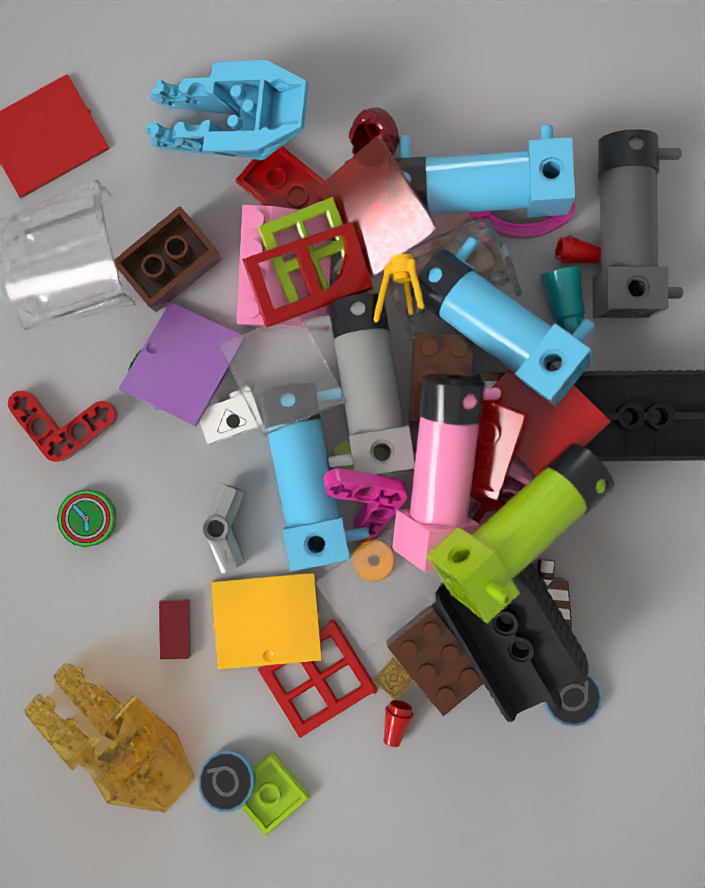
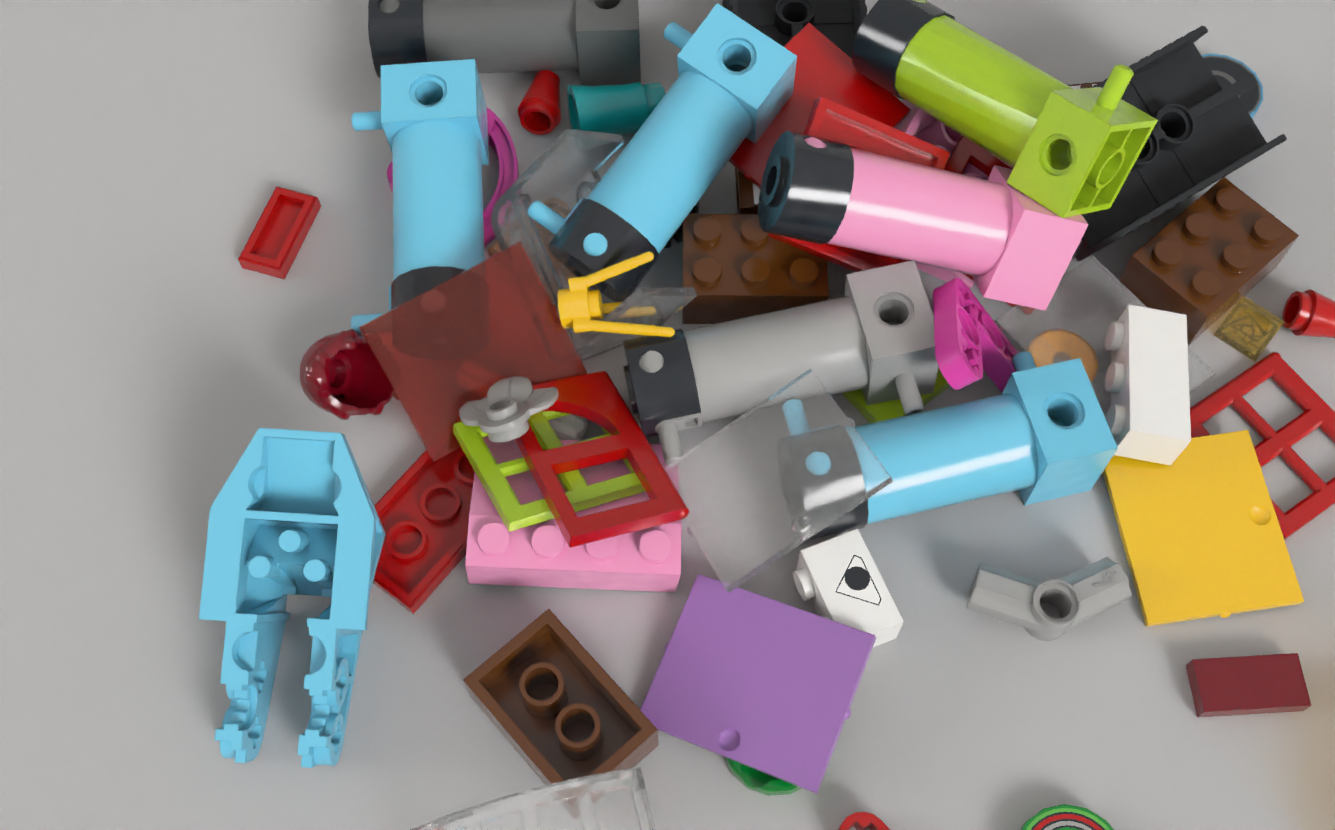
camera: 90 degrees left, 25 degrees down
none -> red tile [238,186,321,280]
none -> light grey plate [459,376,559,443]
none -> white brick [1105,304,1191,465]

